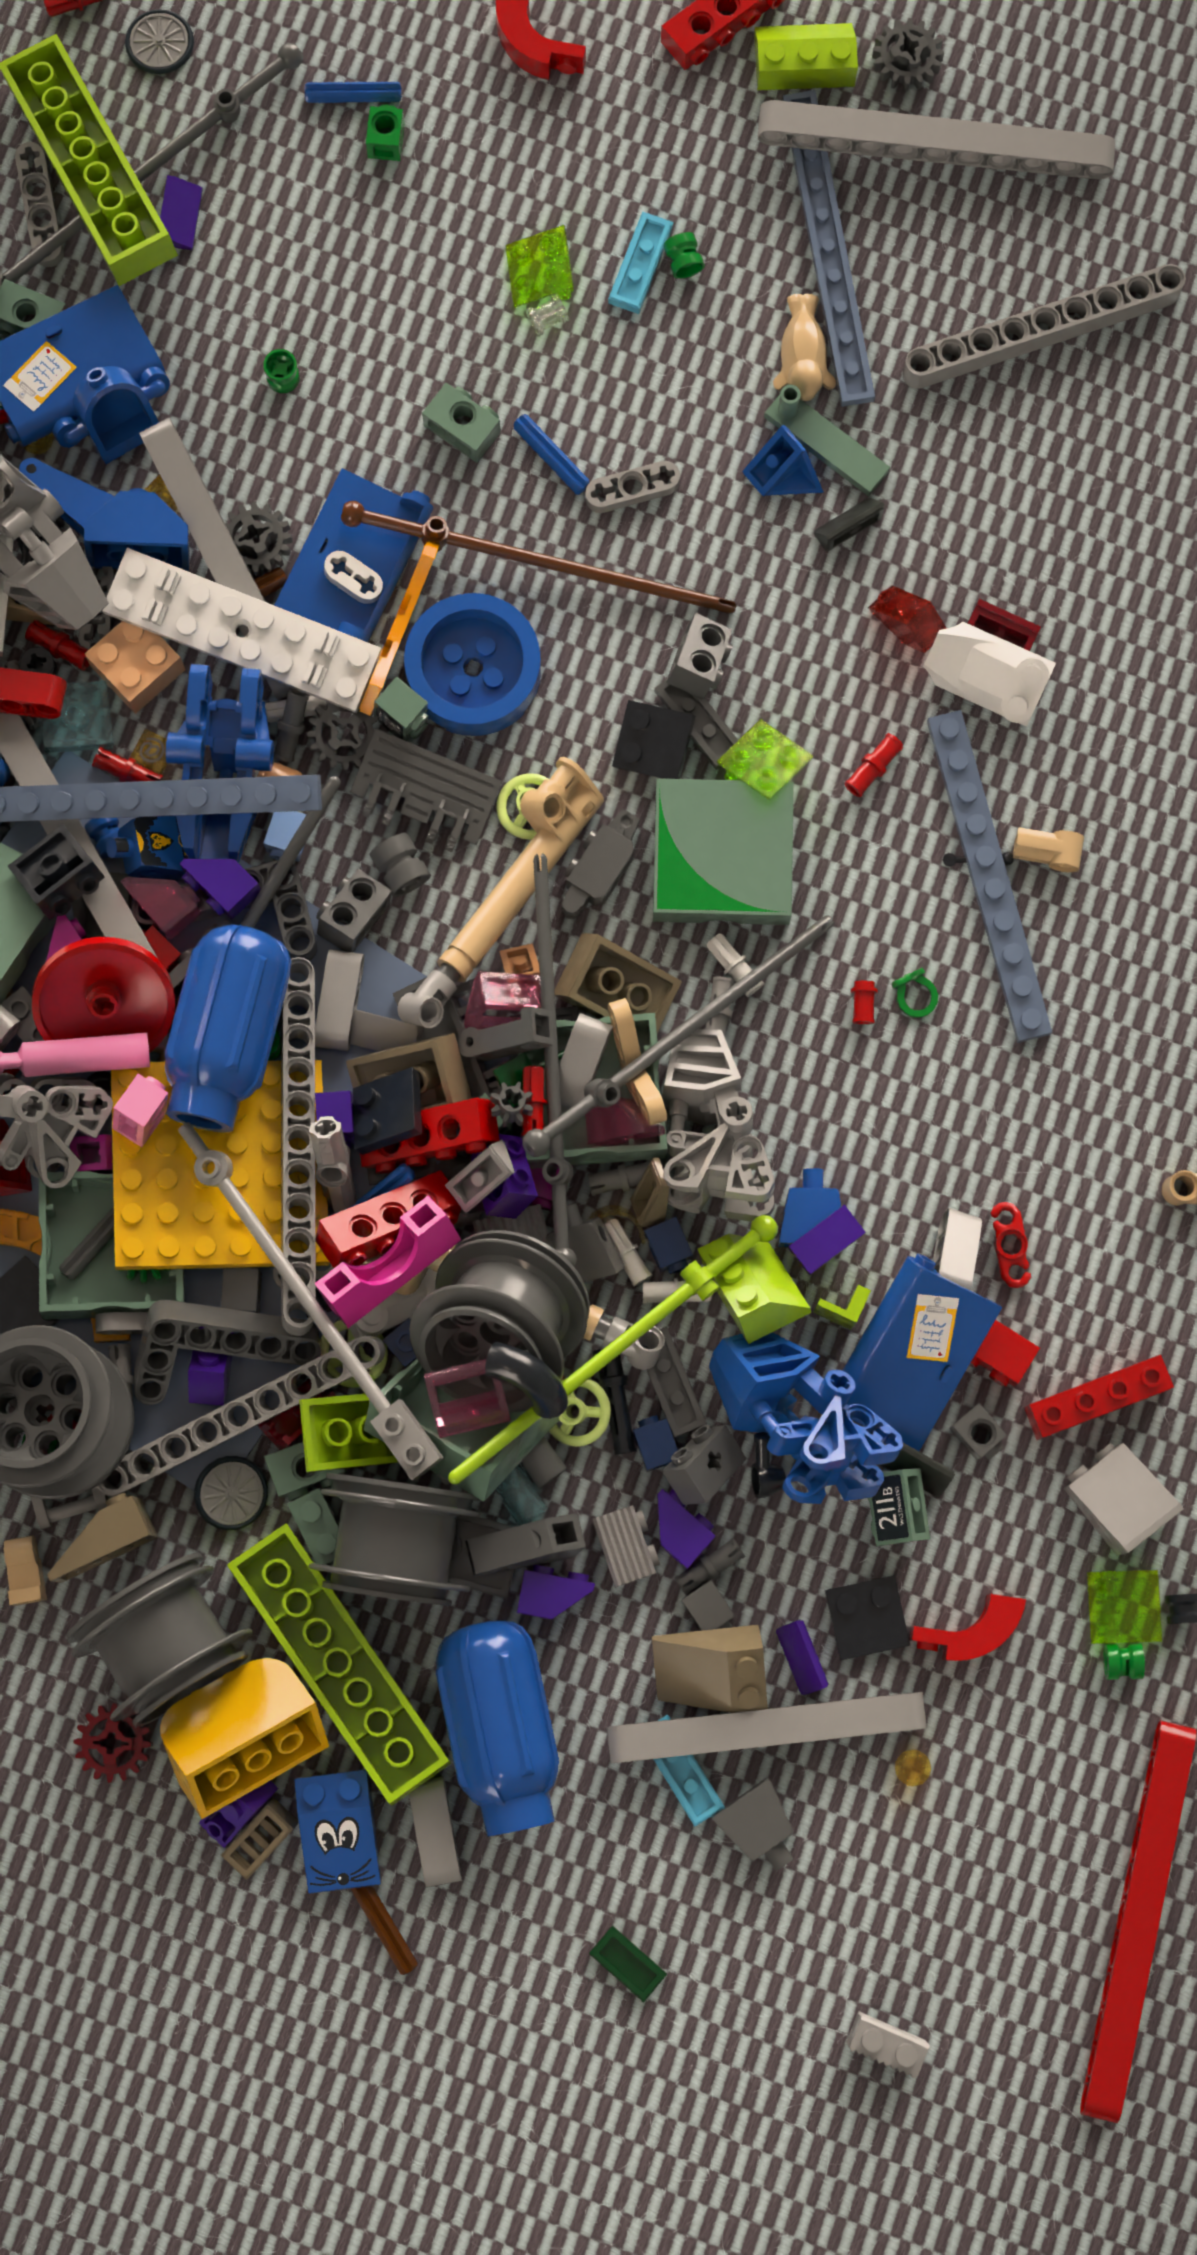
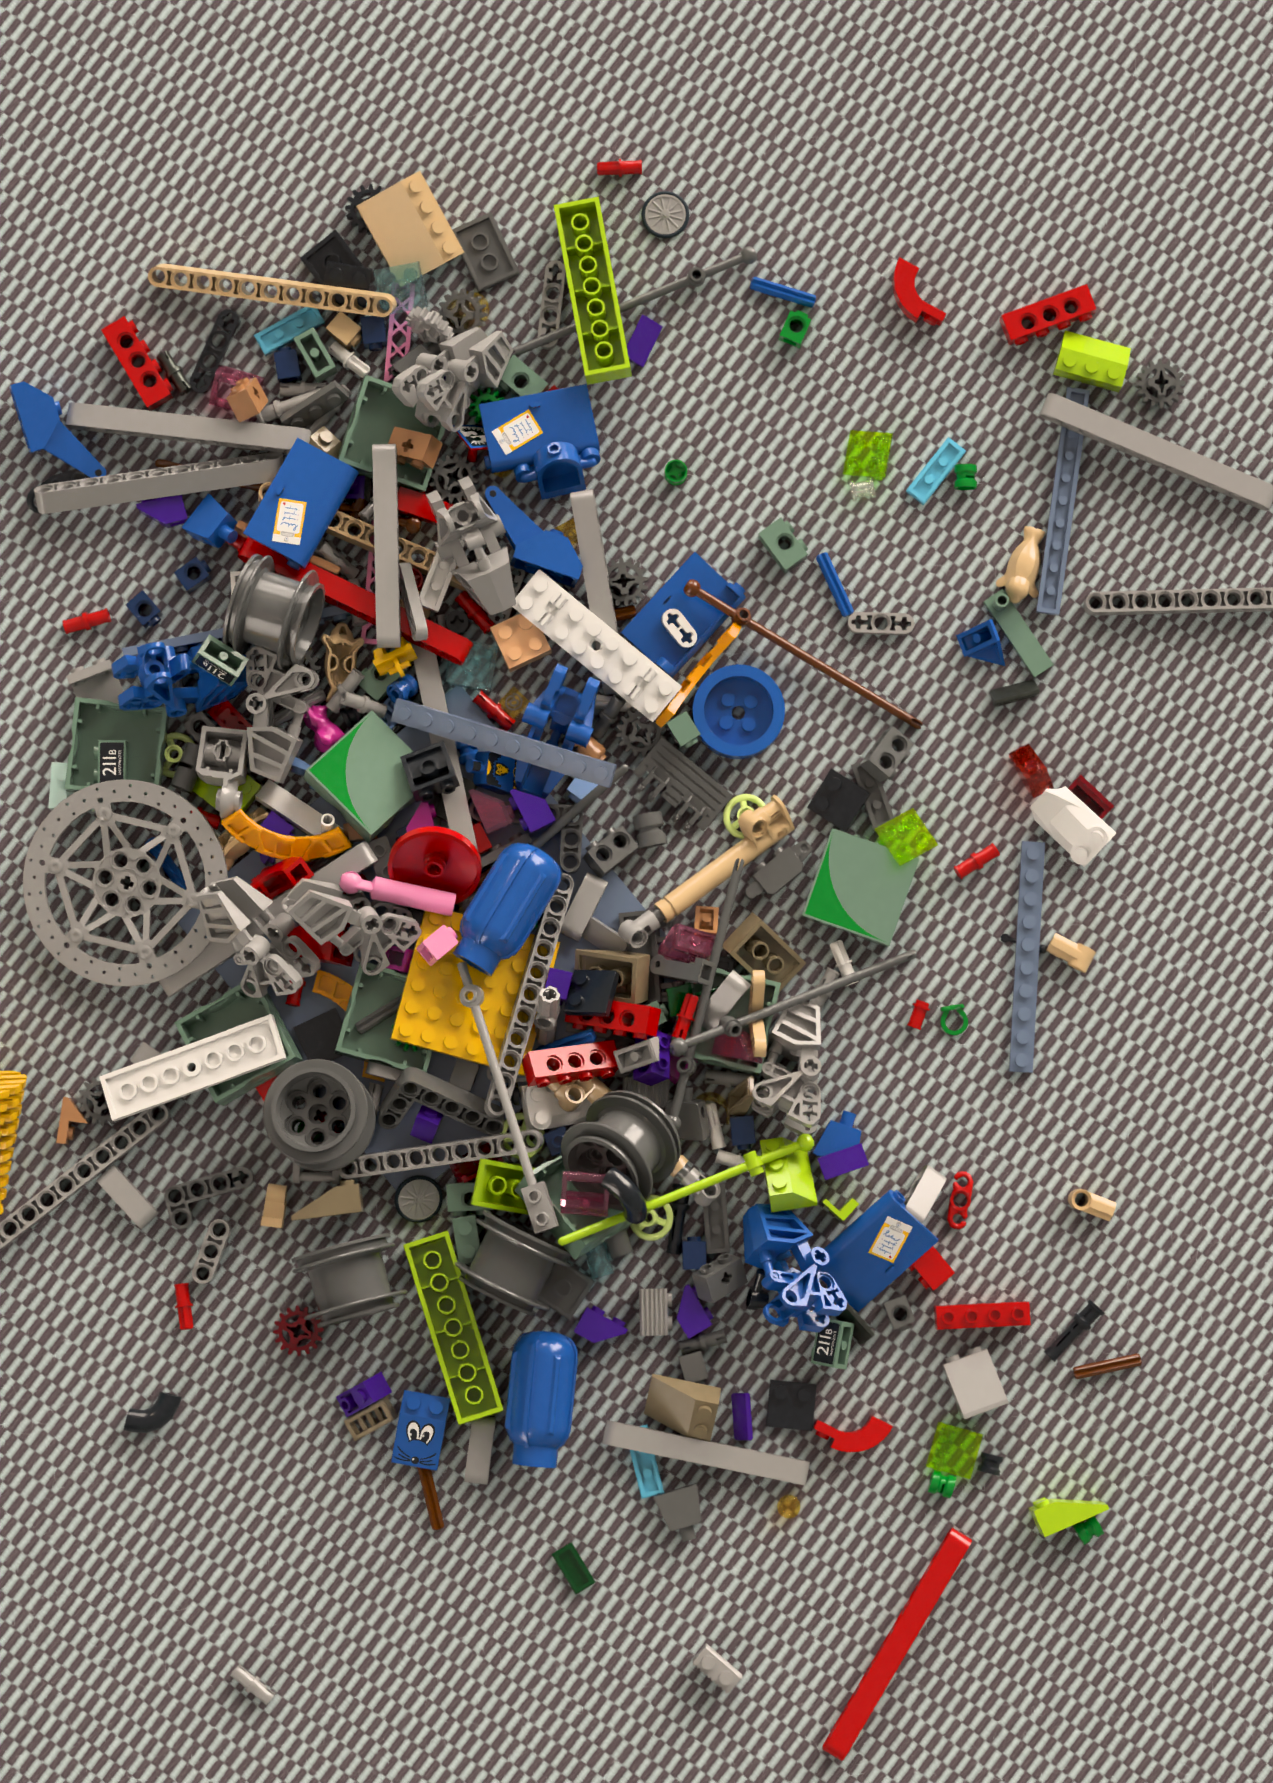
camera: 15 degrees right, 5 degrees up
yellow brick [160,1658,329,1819] -> none
dark pink arch [315,1196,461,1328] -> none
dark grey slope [465,1513,586,1576] -> none
dark grey gear [490,1082,533,1127] -> none

